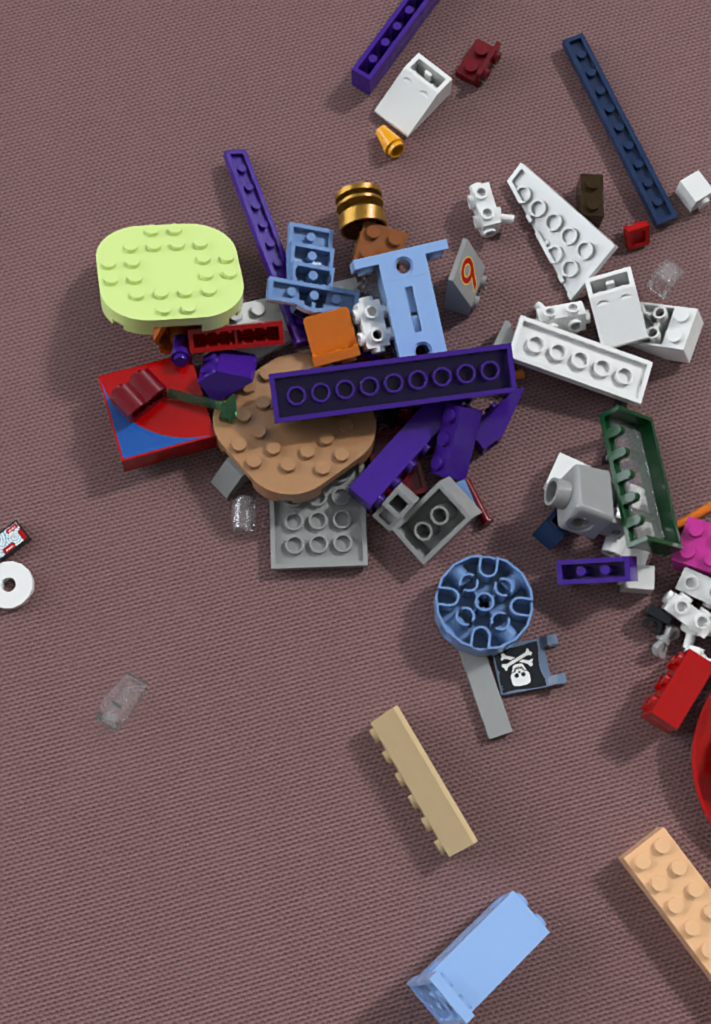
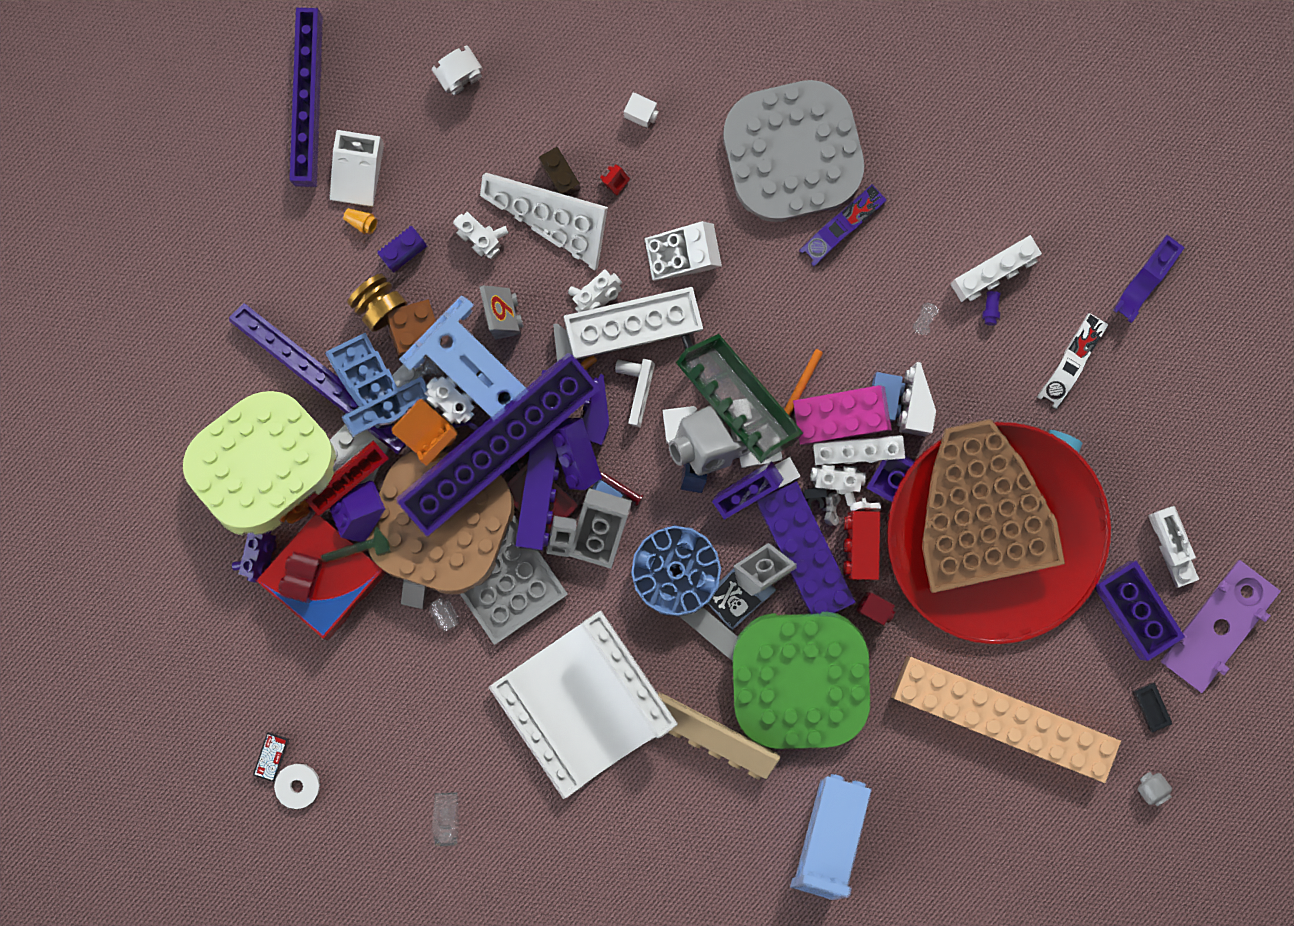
camera: 30 degrees left, 10 degrees up
dark purple animal [171,334,190,367] -> none
dark red bracket [455,39,502,88] -> none
dark blue plate [562,33,678,228] -> none
white slope [584,266,649,348] -> none
clear brick [646,258,685,299] -> none
none -> dark purple brick [232,530,277,583]
none -> dark purple brick [378,226,427,273]
none -> white brick [432,45,483,95]
none -> white panel [489,610,678,799]
none -> white piece [615,359,655,428]
none -> bright green plate [733,612,870,749]
none -> light grey slope [734,543,797,596]
none -> dark purple brick [755,482,856,614]
none -> dark red brick [855,592,895,625]

